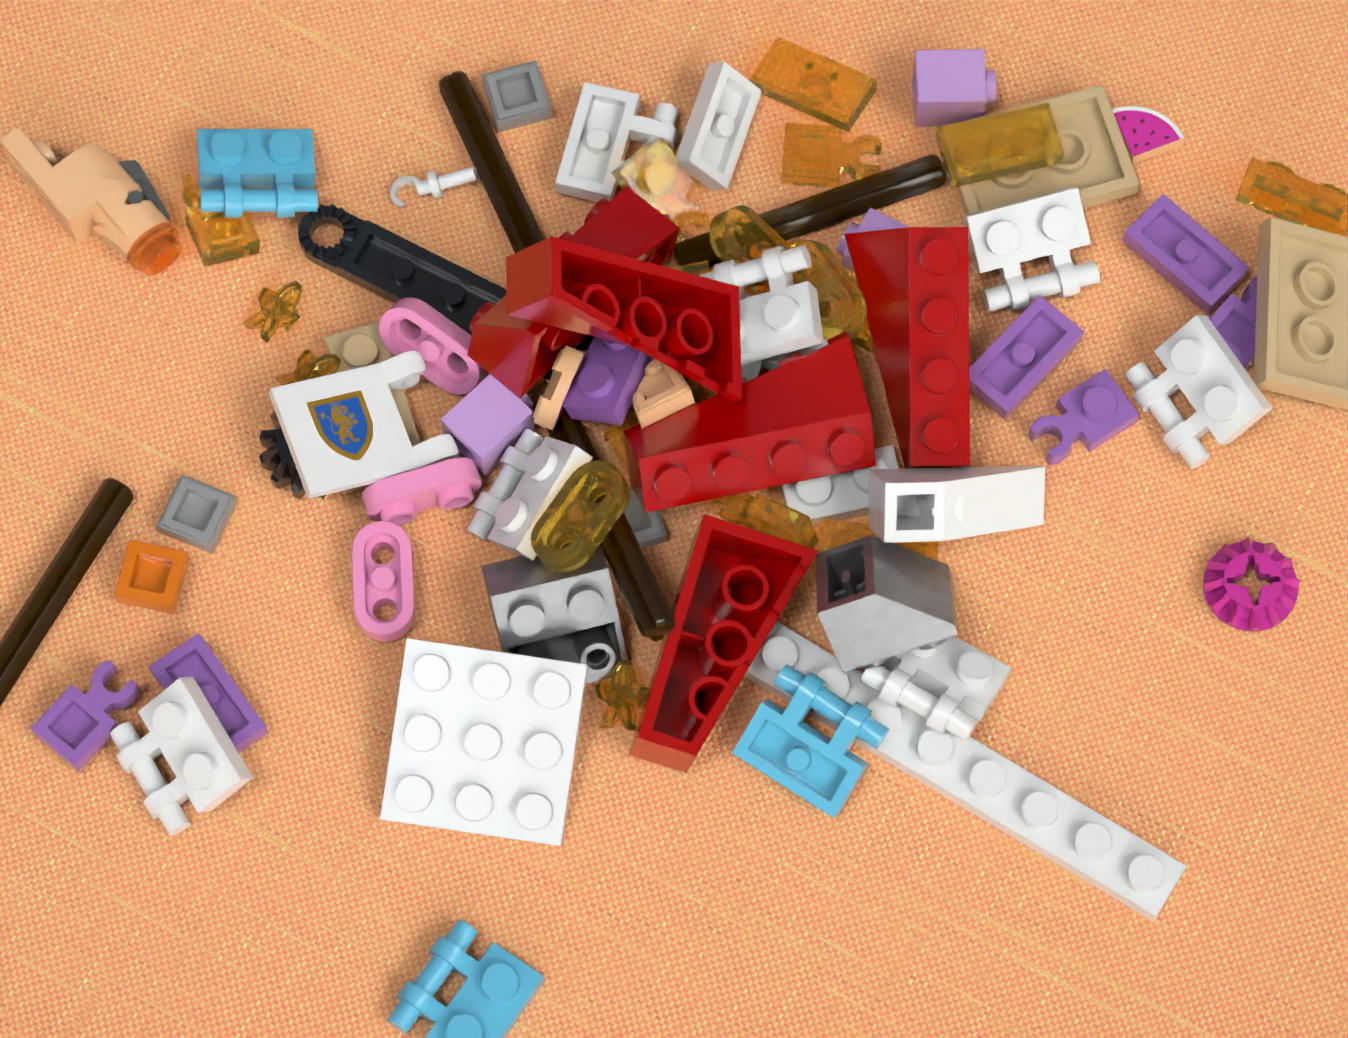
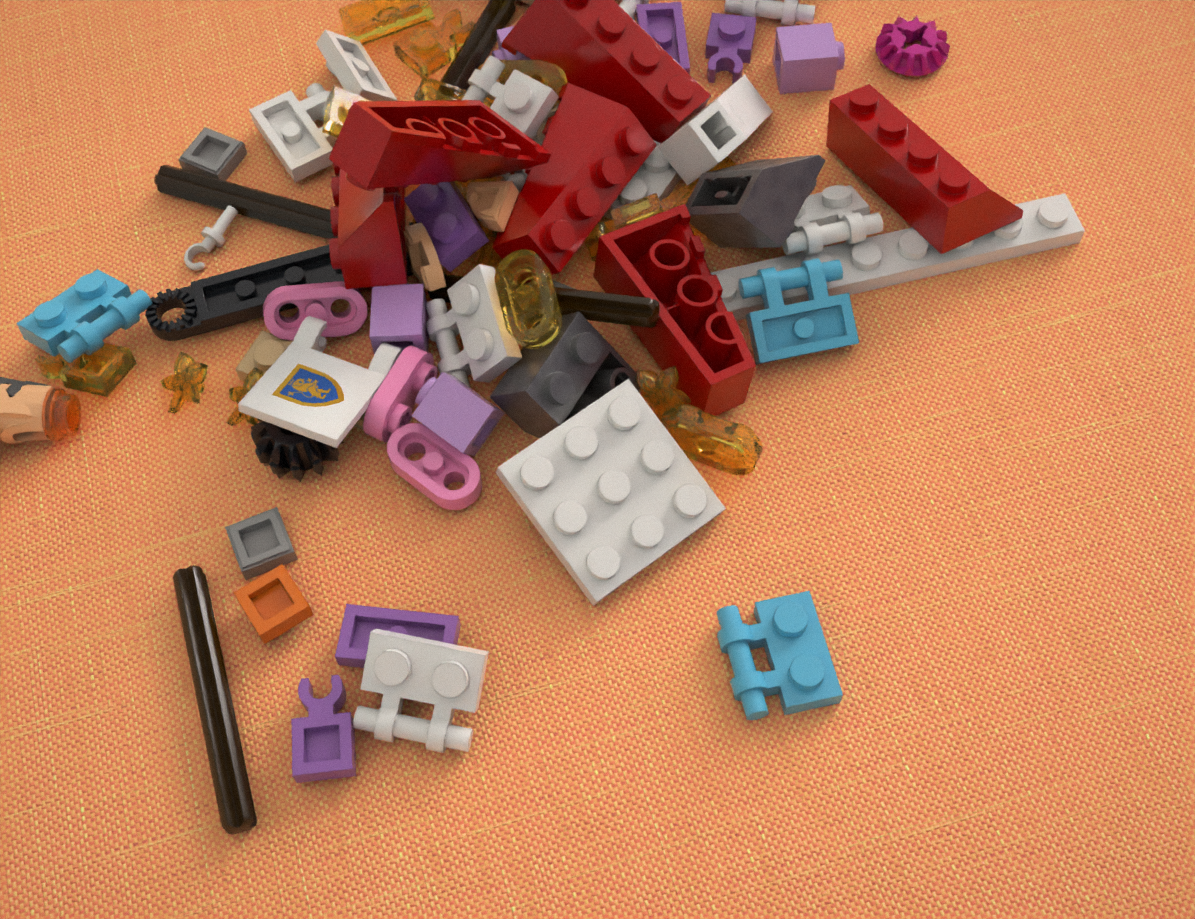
camera: 45 degrees left, 10 degrees down
none -> lavender brick [412,372,505,456]
none -> clear yellow plate [660,404,763,476]
none -> lavender brick [773,23,845,94]
none -> red wedge [826,84,1024,254]

